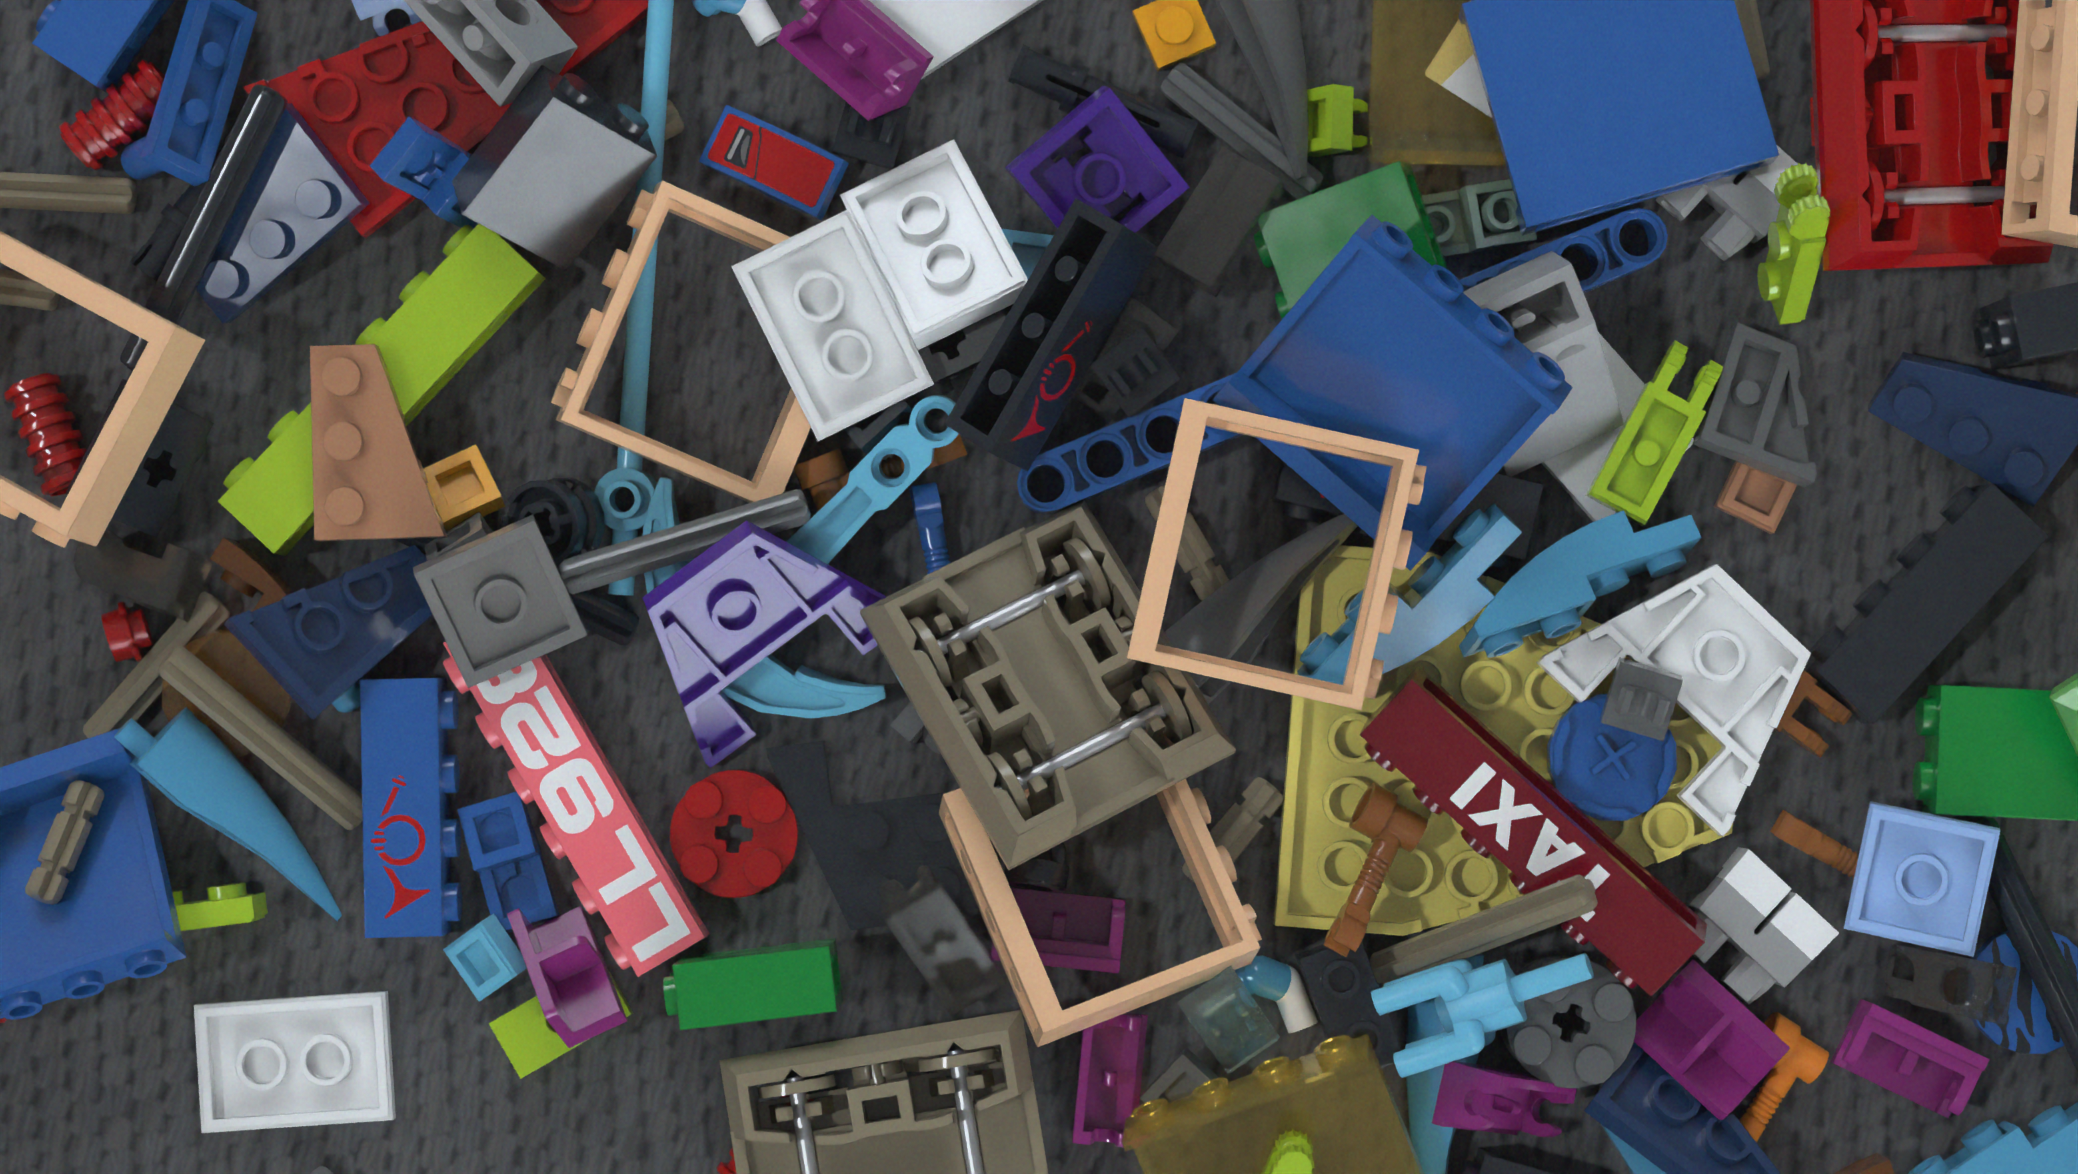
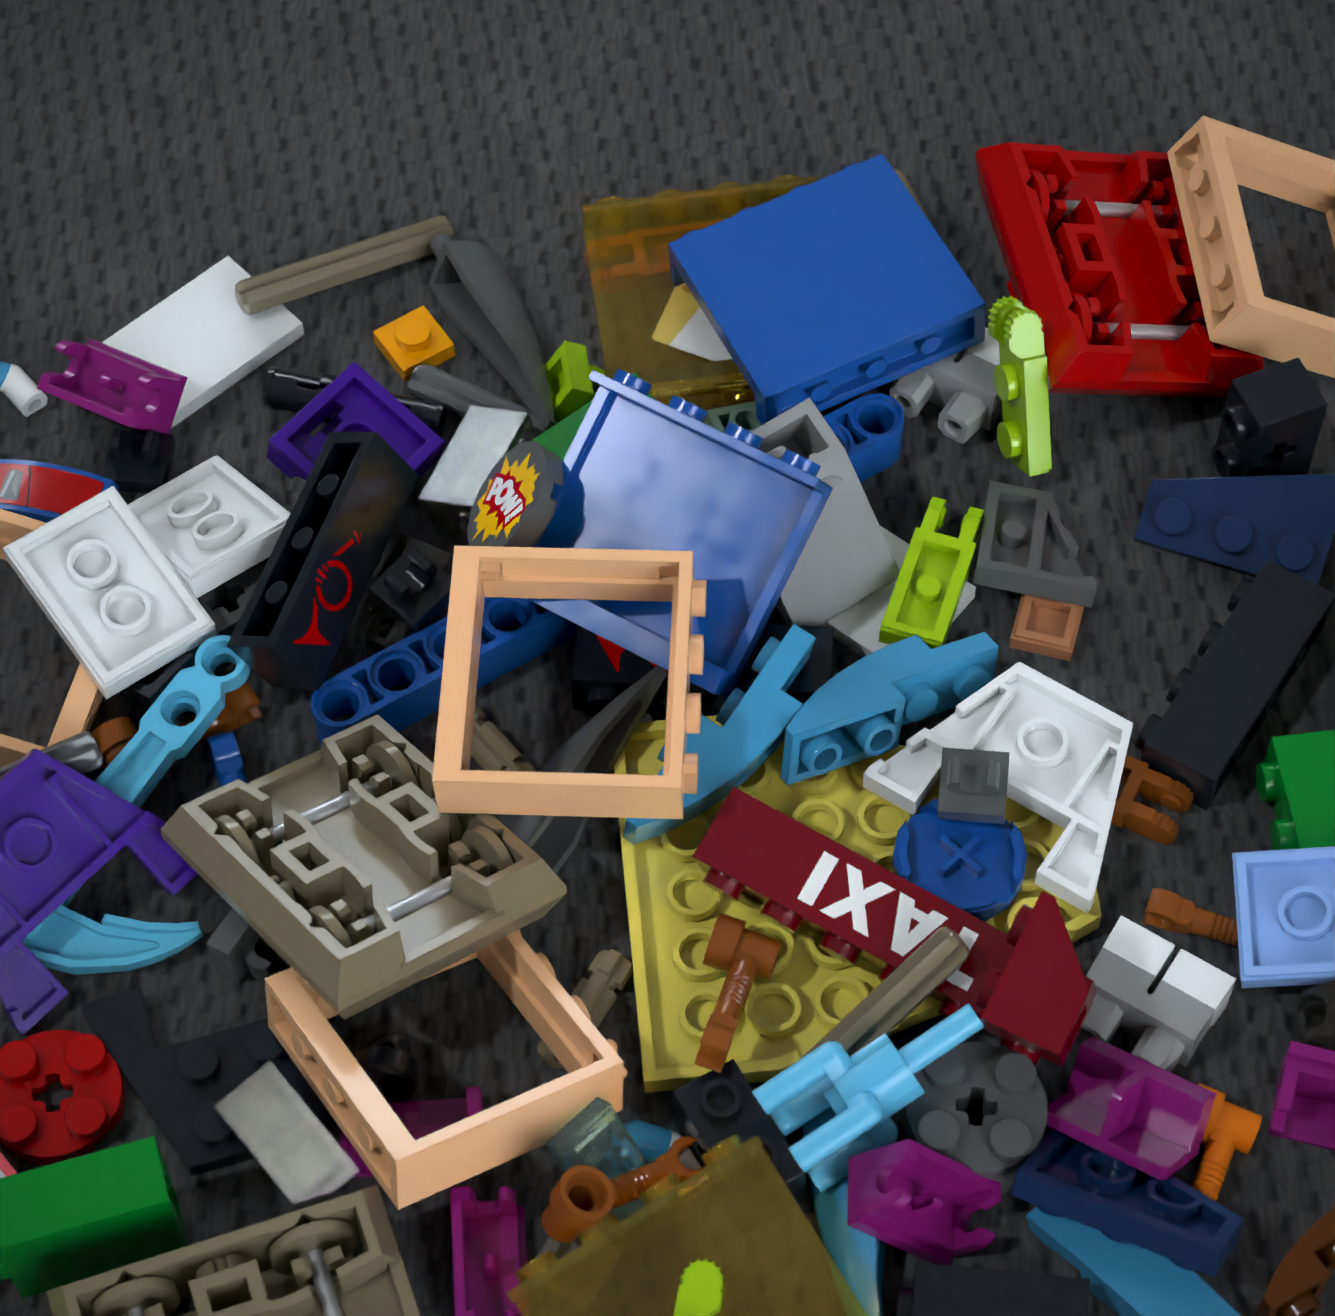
camera: 10 degrees left, 30 degrees down
none -> tile [467,441,564,547]
none -> dark orange brick [542,1136,712,1243]
none -> dark red slope [976,891,1093,1067]

